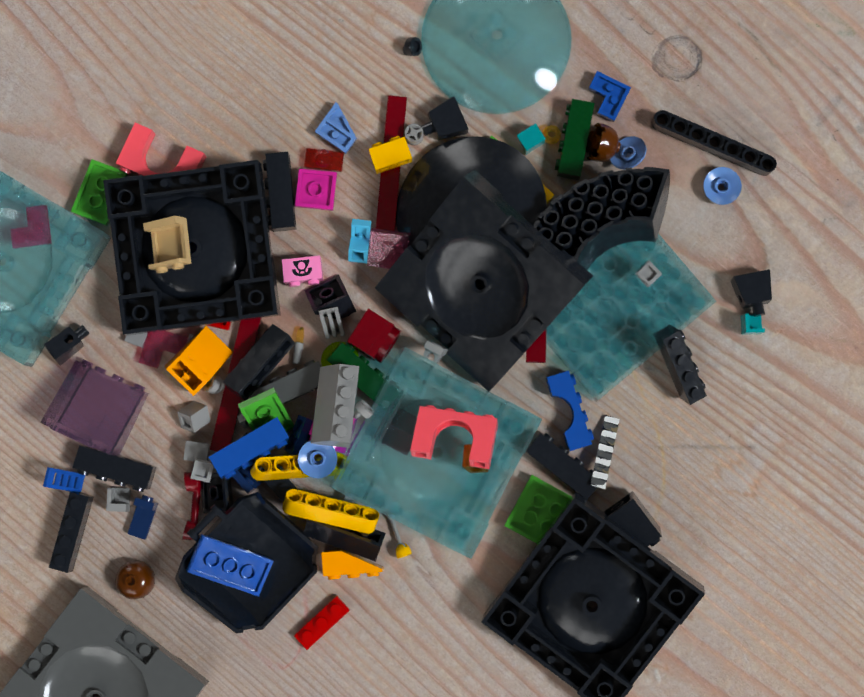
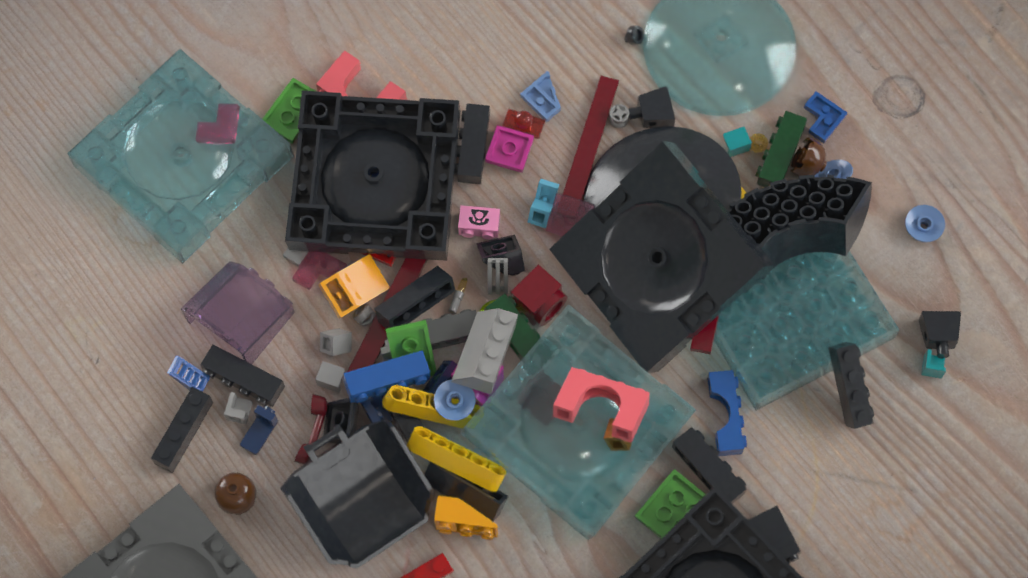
camera: 10 degrees right, 15 degrees down
black torso [44,325,90,366] -> none
tan panel [143,216,191,273] -> none
blue tile [186,534,274,597] -> none
light grey tile [190,458,214,483] -> none
light grey tile [354,400,374,419] -> none
yellow brick [368,136,412,174] -> none
hinge [387,512,412,559] -> none
light grey tile [423,341,448,363] -> none
sticker [590,415,620,489] -> none
light grey tile [635,260,662,288] -> none
black beam [651,110,777,176] -> none

